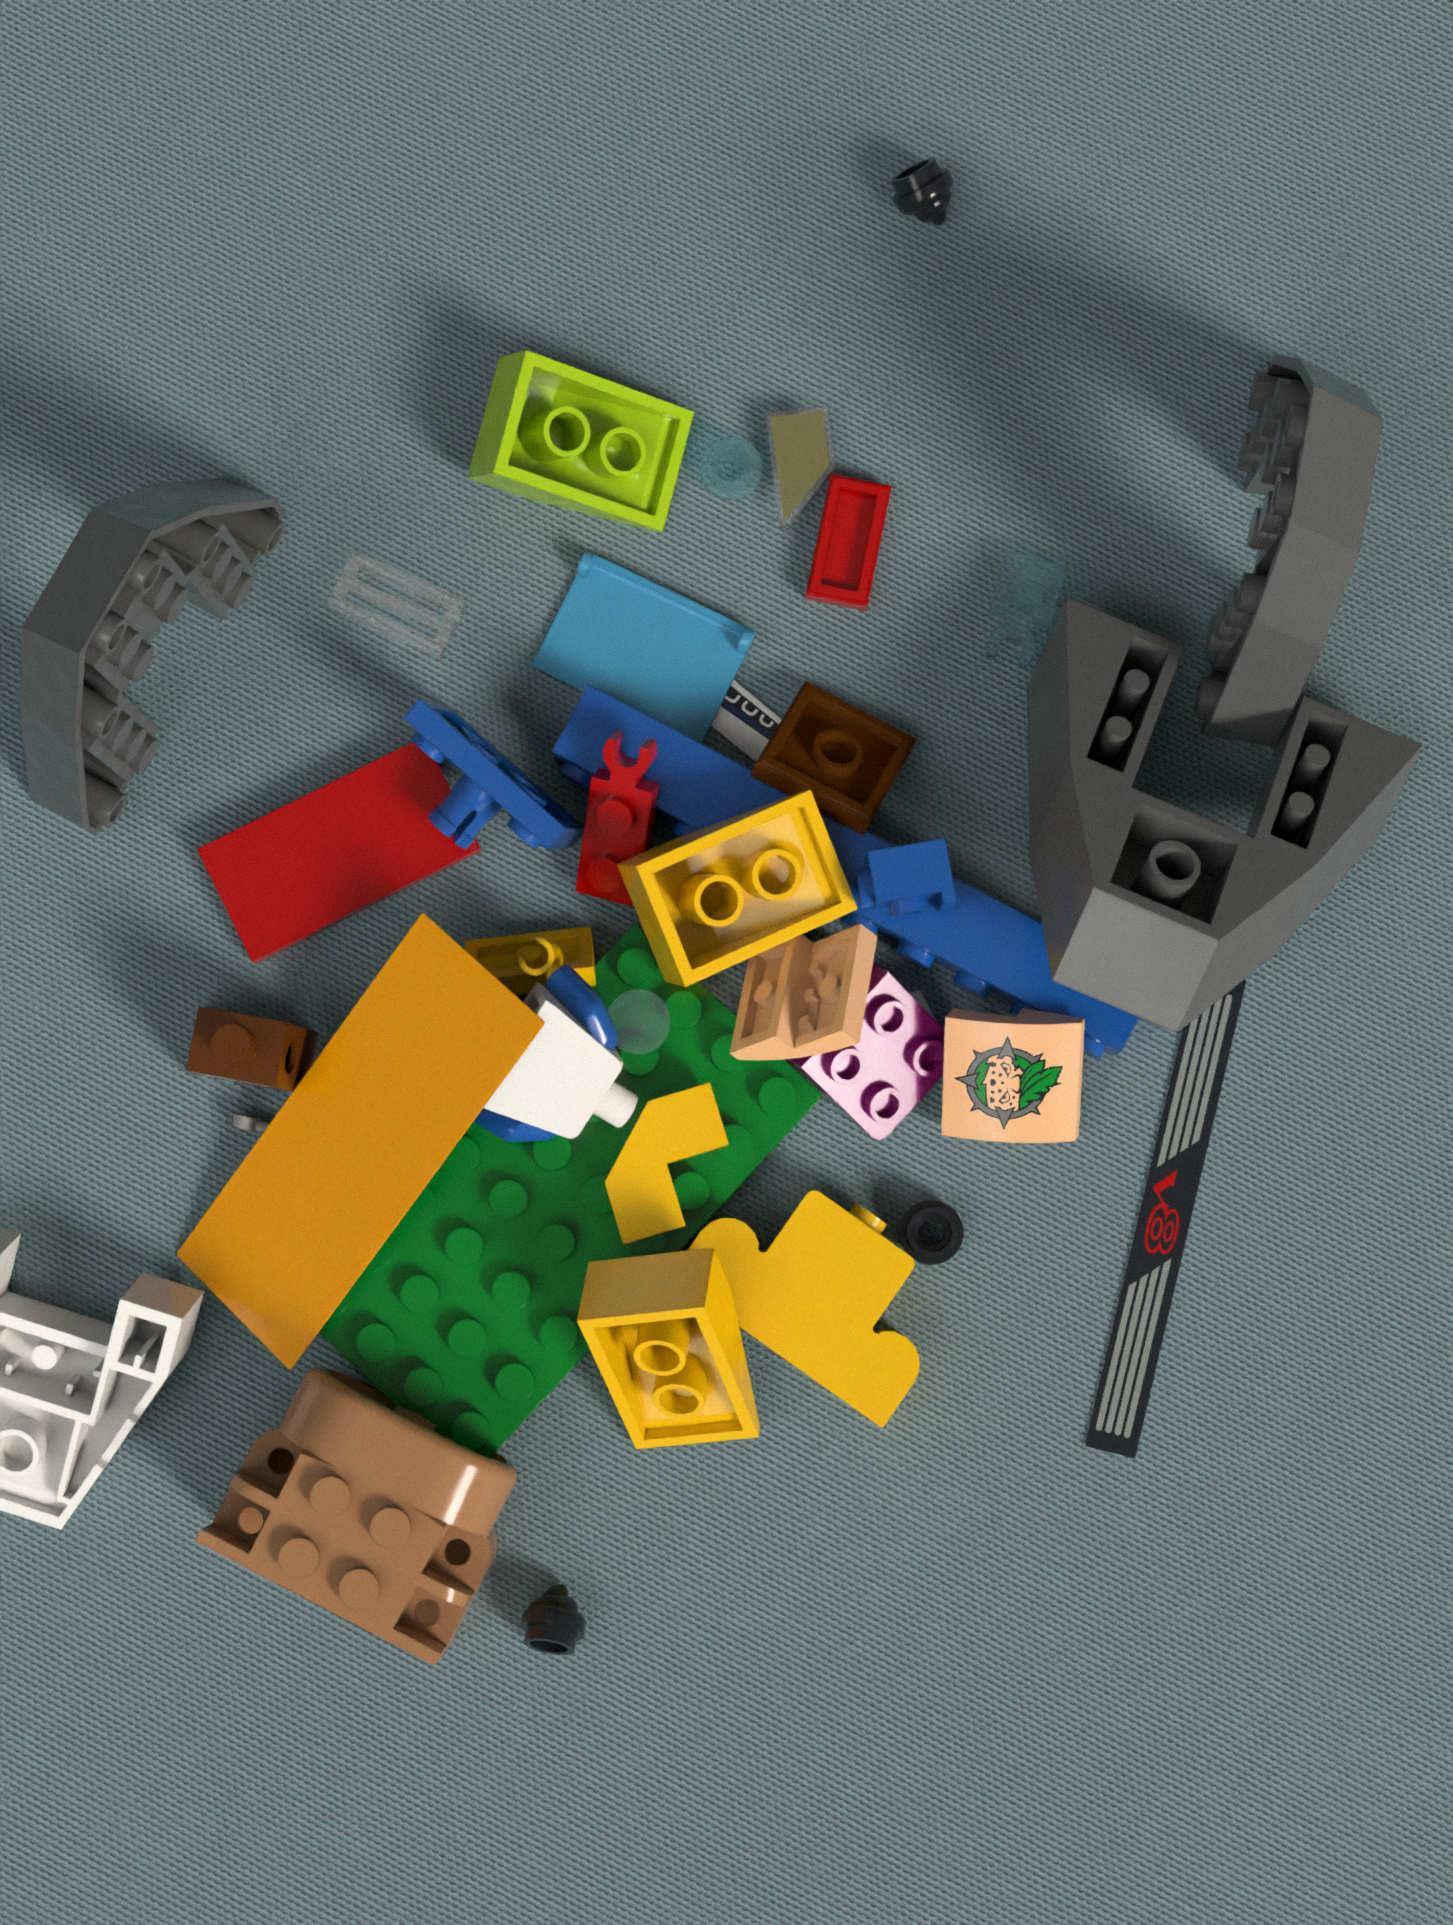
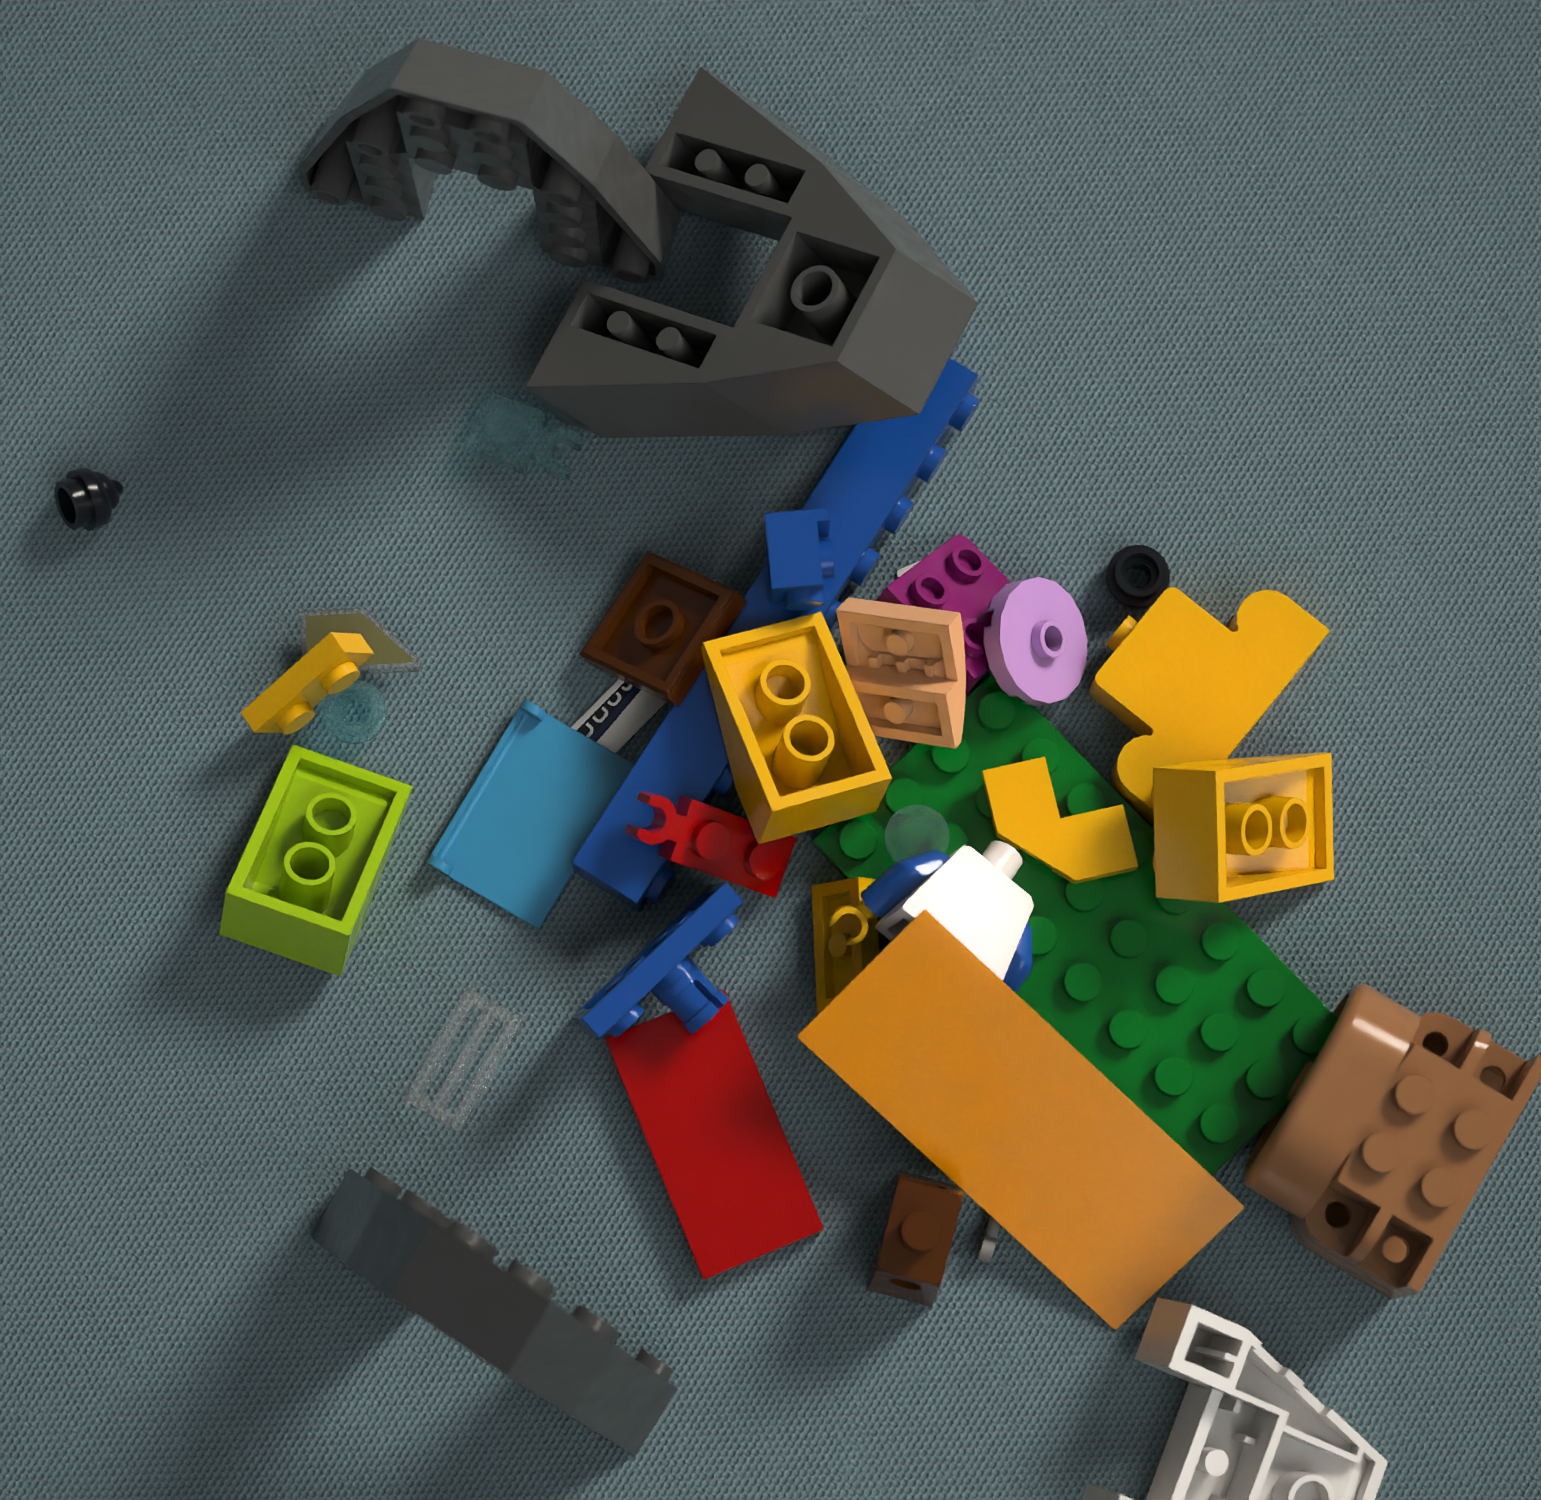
camera: 90 degrees left, 5 degrees down
black plate [520,1584,586,1655] -> none
red tile [805,474,892,611] -> none
light nougat slope [941,1008,1085,1143] -> none
black sticker [1085,980,1246,1458] -> none
none -> yellow plate [240,632,374,735]
none -> lavender plate [983,577,1088,706]

